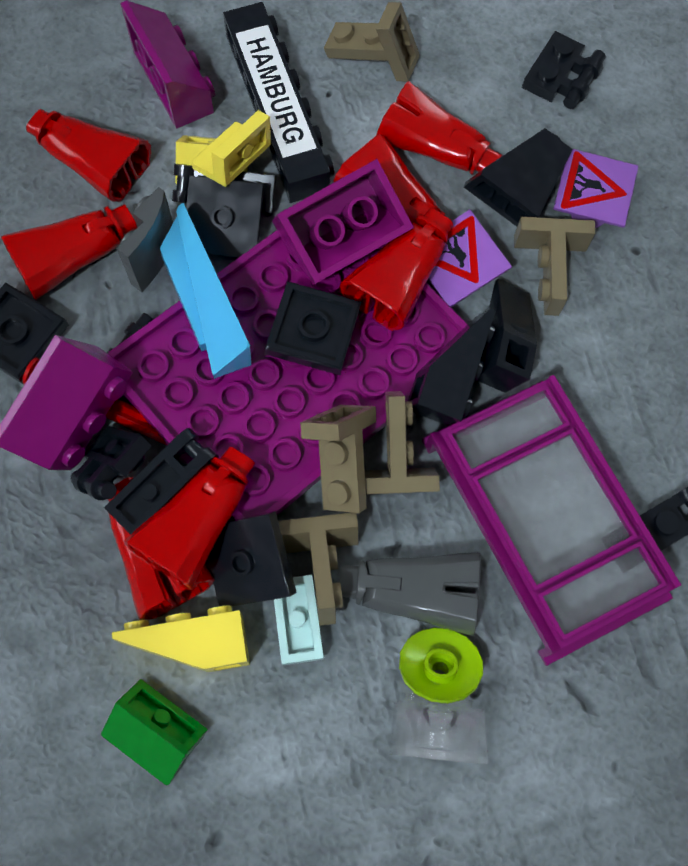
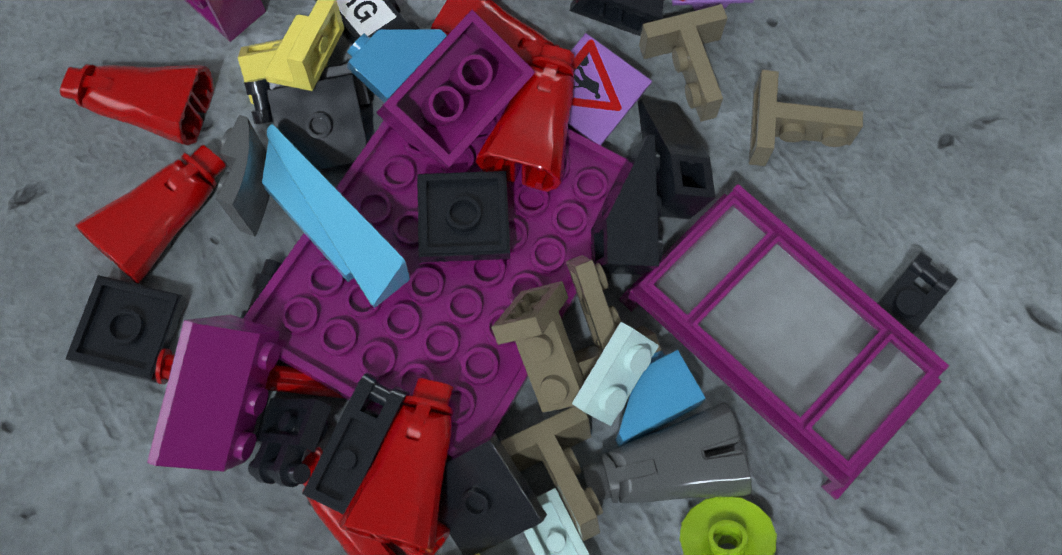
camera: 15 degrees left, 0 degrees up
none -> dark azure slope [347,29,447,103]
none -> light aqua plate [572,322,659,426]
none -> dark azure slope [615,350,706,447]
none -> dark tan bracket [749,70,863,166]

